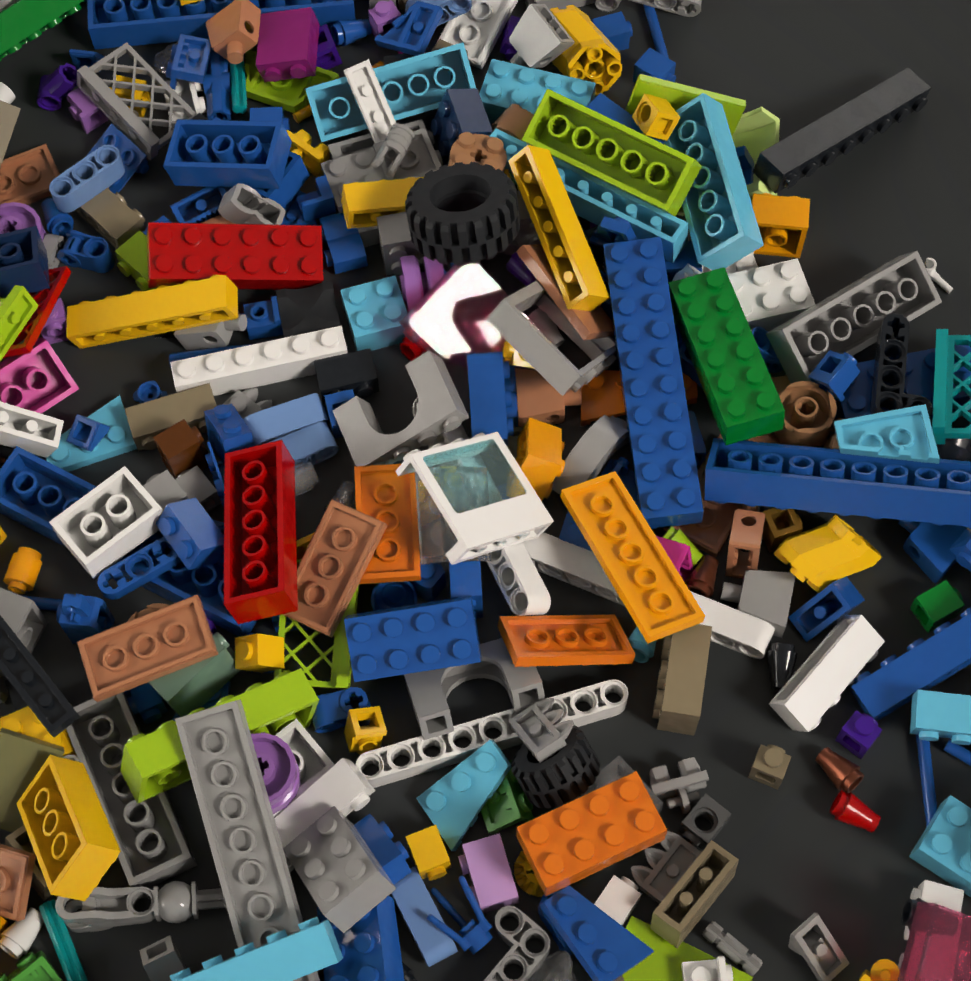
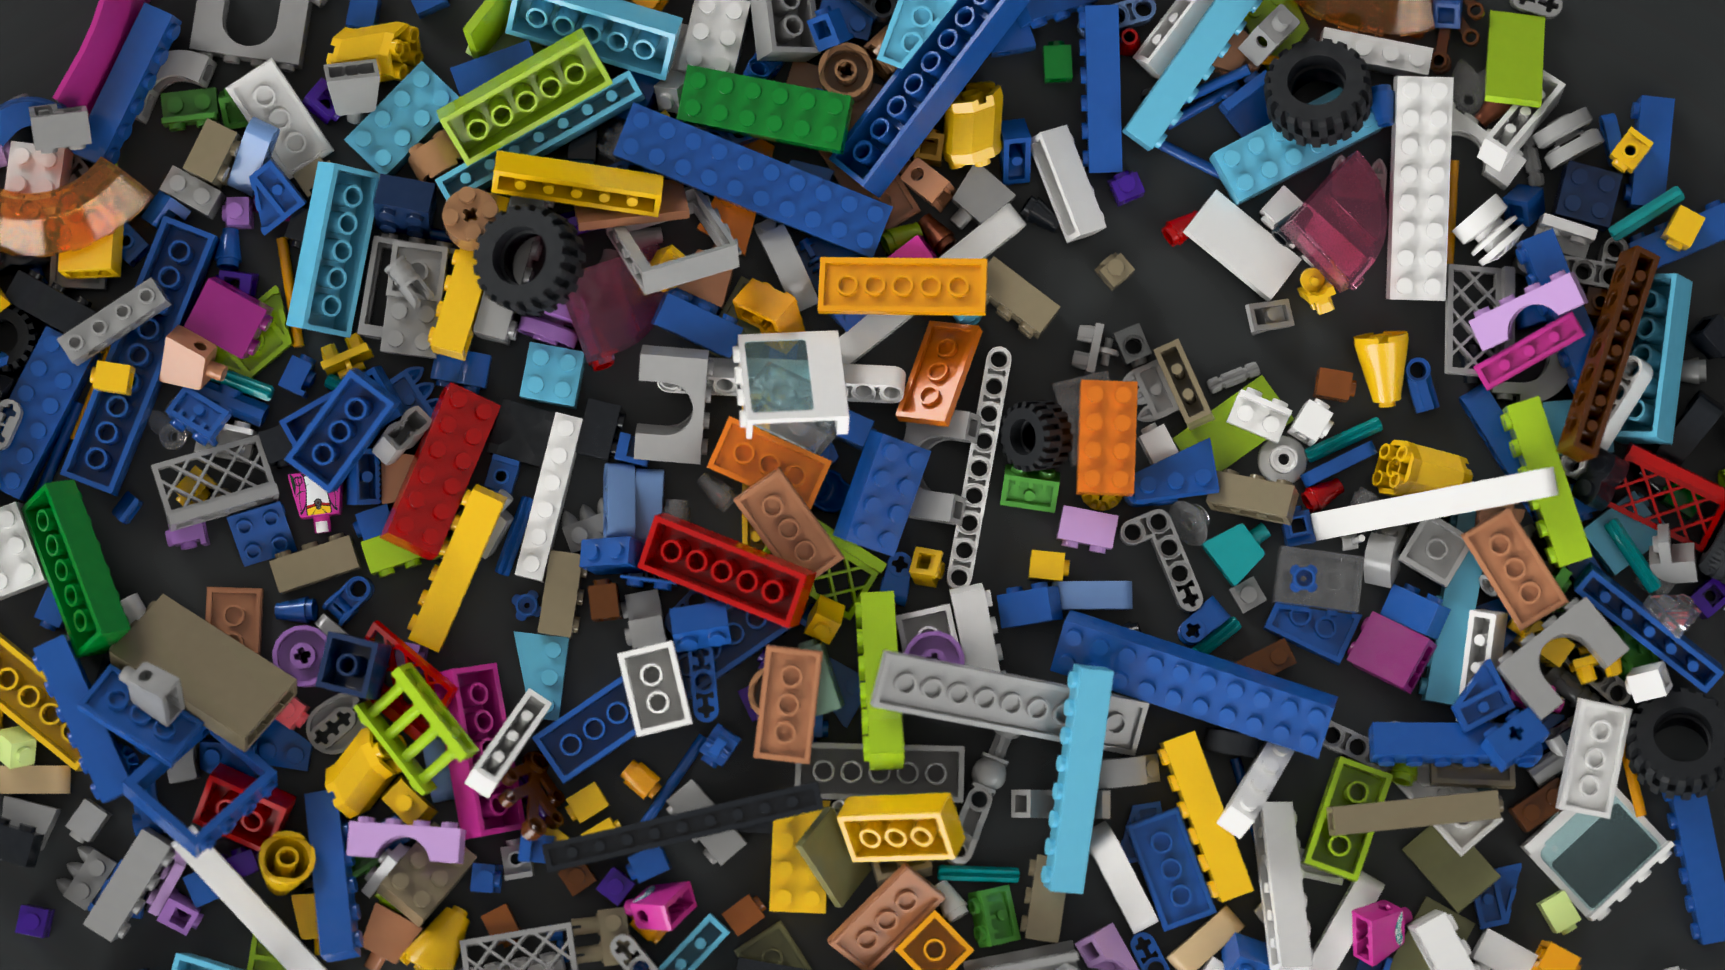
camera: 65 degrees left, 20 degrees up
dark purple piece [37,63,77,111] -> none
medium blue beam [49,145,125,213] -> none
blue slope [66,414,110,452] -> none
light grey brick [283,806,396,933] -> none
blue panel [296,175,336,222] -> none
white tile [343,59,396,144] -> none
medium azure wing [416,740,511,851] -> none
blue plant [427,876,493,954] -> none
light grey plate [508,698,574,763] -> none
blue wing [589,216,638,247] -> none
yellow brick [632,94,681,141] -> none
copper cone [815,747,864,793] -> none
none -> torso [288,473,344,534]
none -> white tile [1183,189,1302,301]

